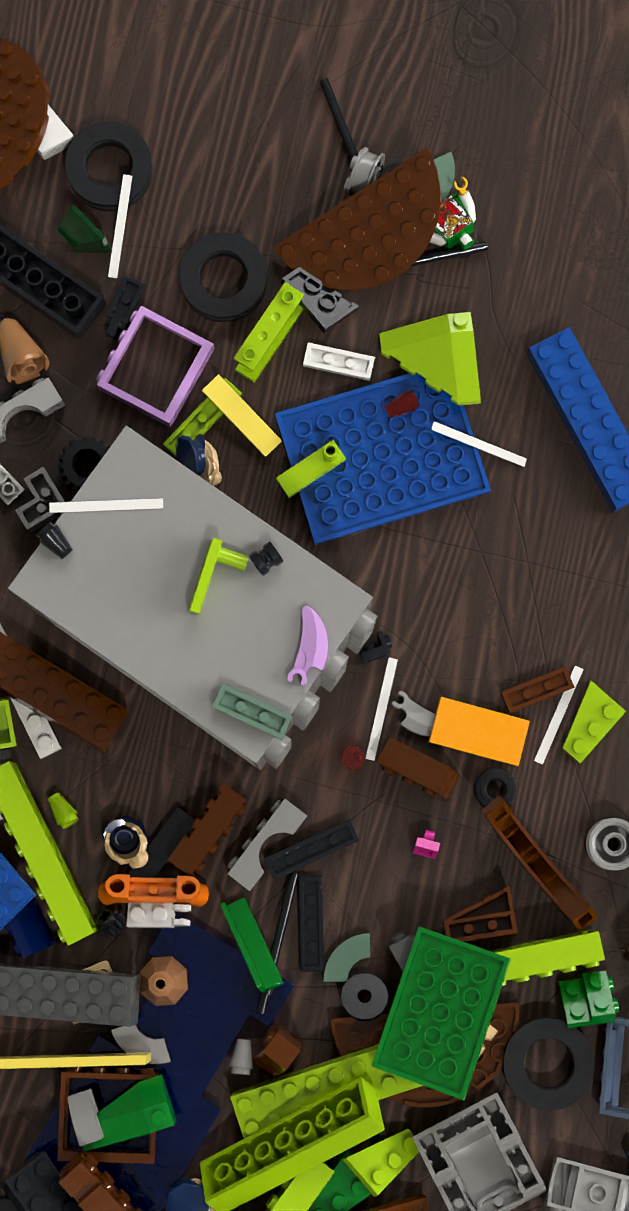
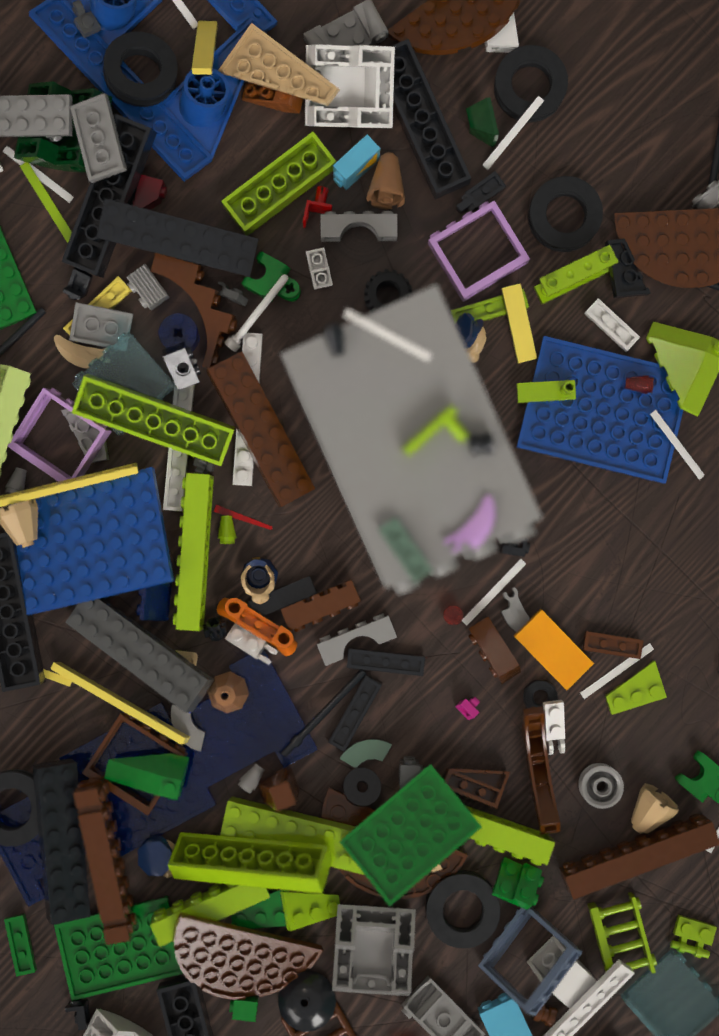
camera: 30 degrees right, 5 degrees up
light grey brick [15,467,65,534] -> none
light grey slope [68,1088,104,1146] -> none
green panel [220,897,284,993] -> none
none -> red sticker [214,505,272,530]
none -> white hinge [543,700,565,755]

